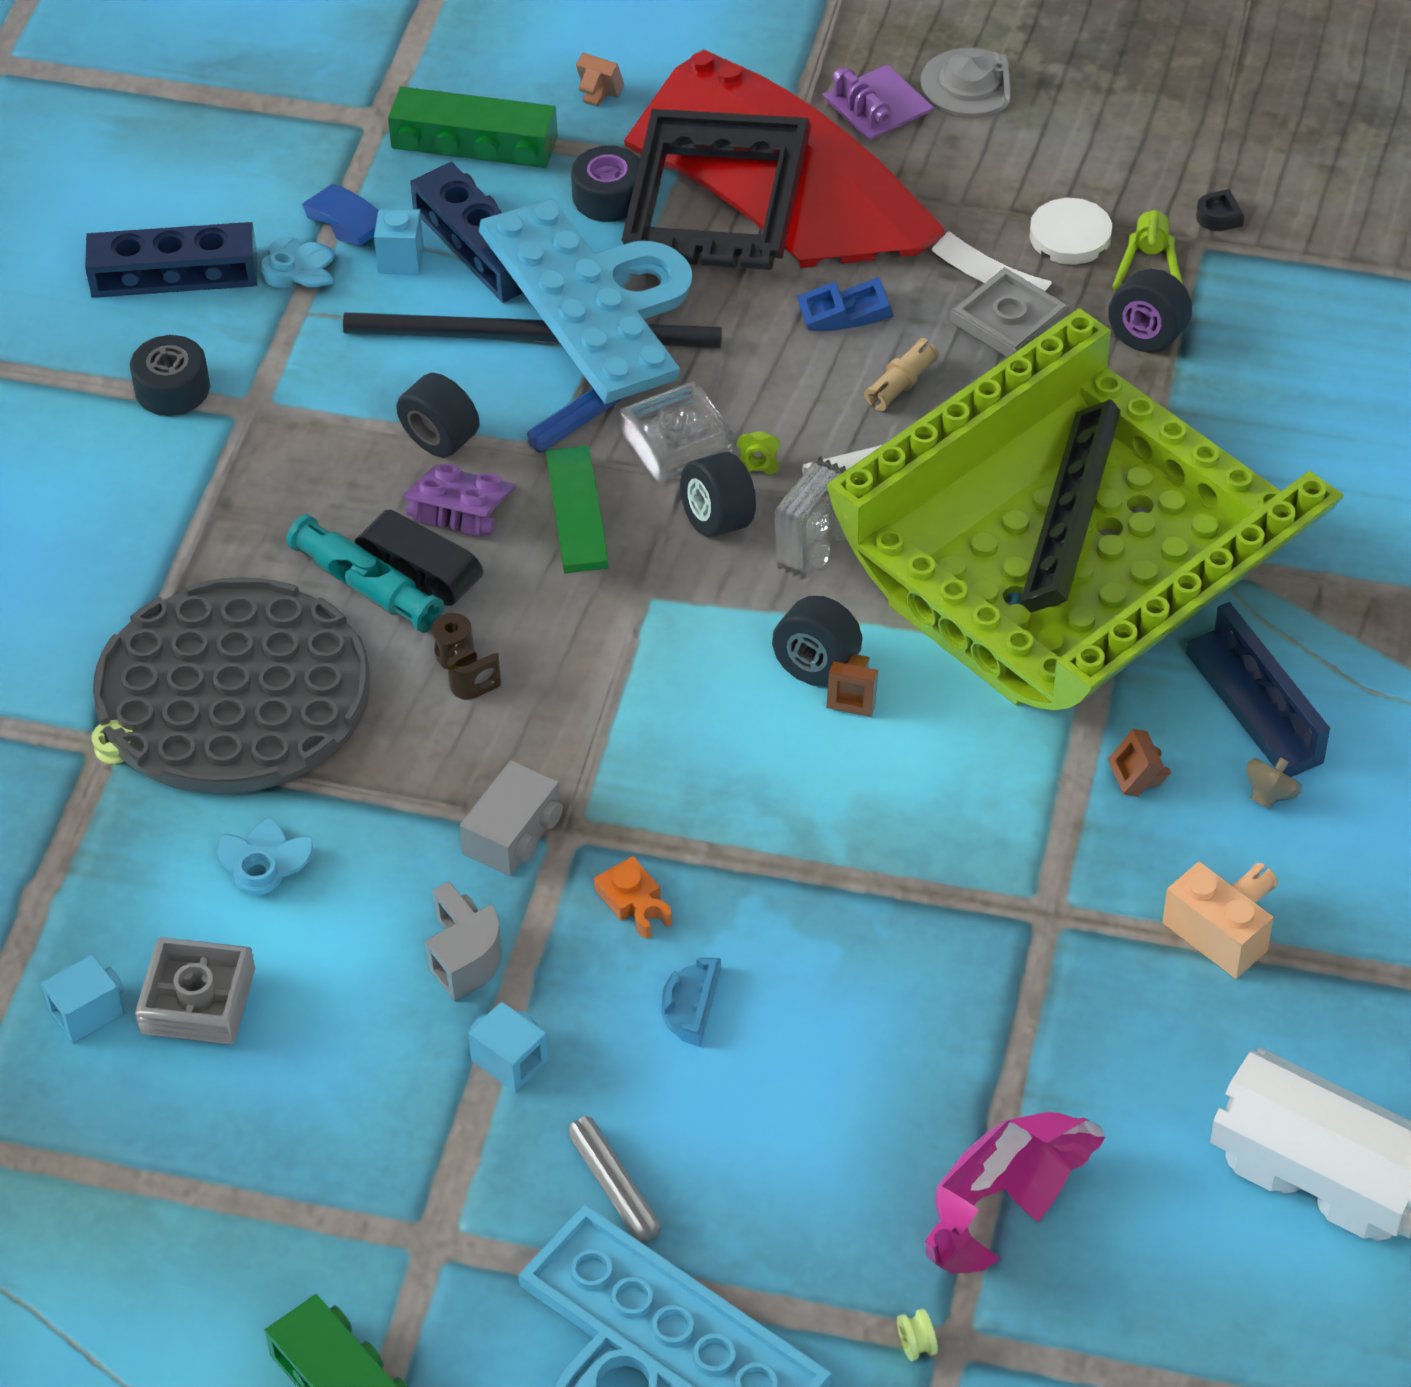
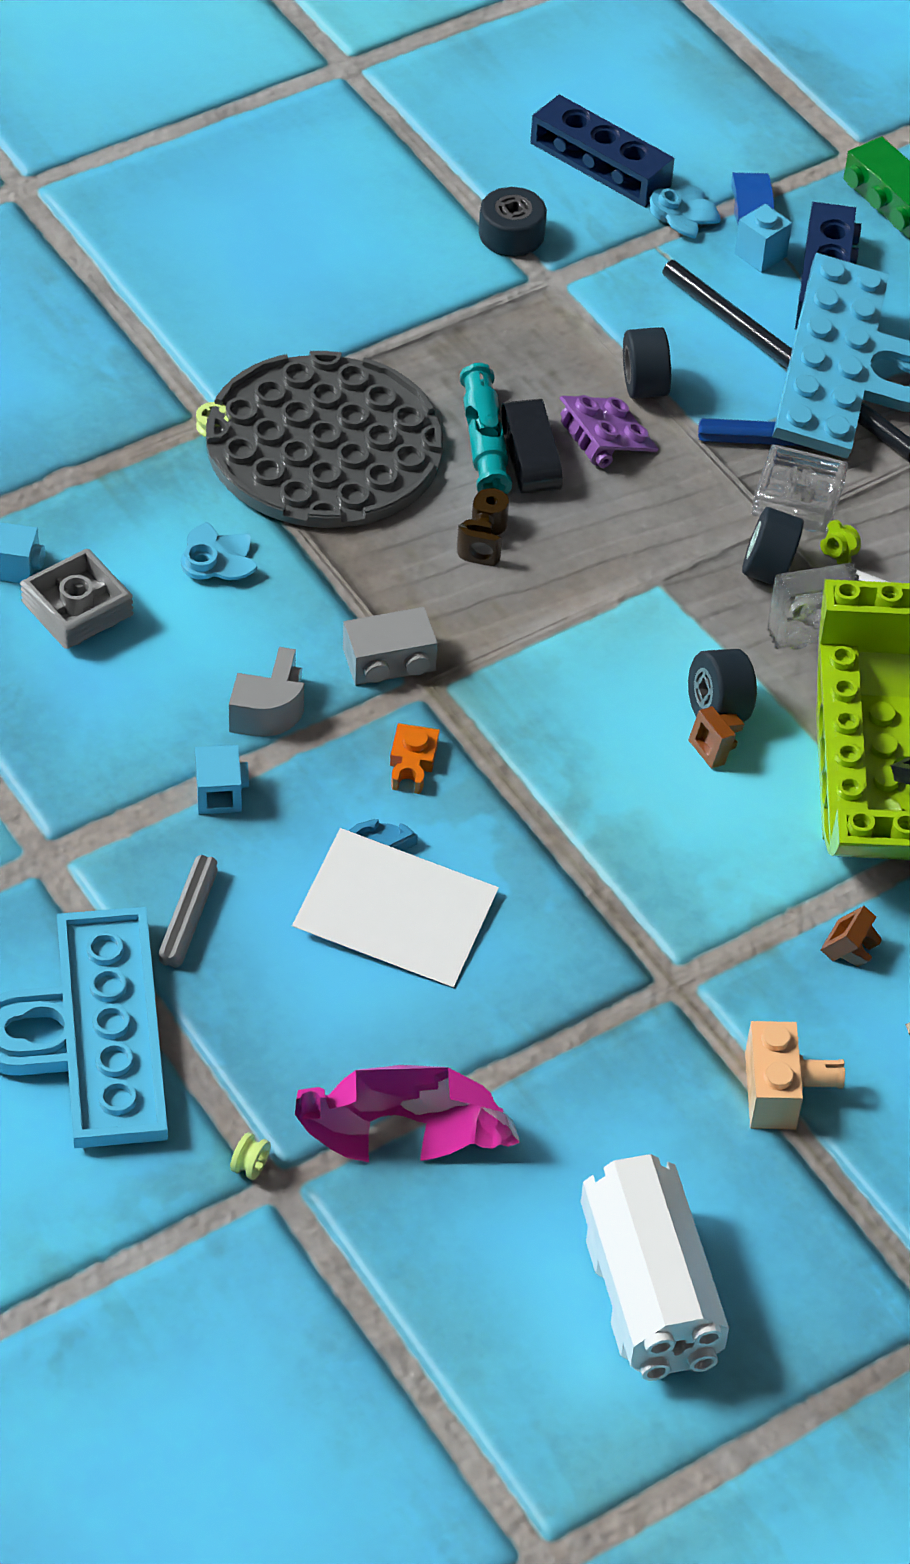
camera: 40 degrees right, 0 degrees up
green slope [545,446,609,574] -> none
none -> white sticker [292,828,499,988]

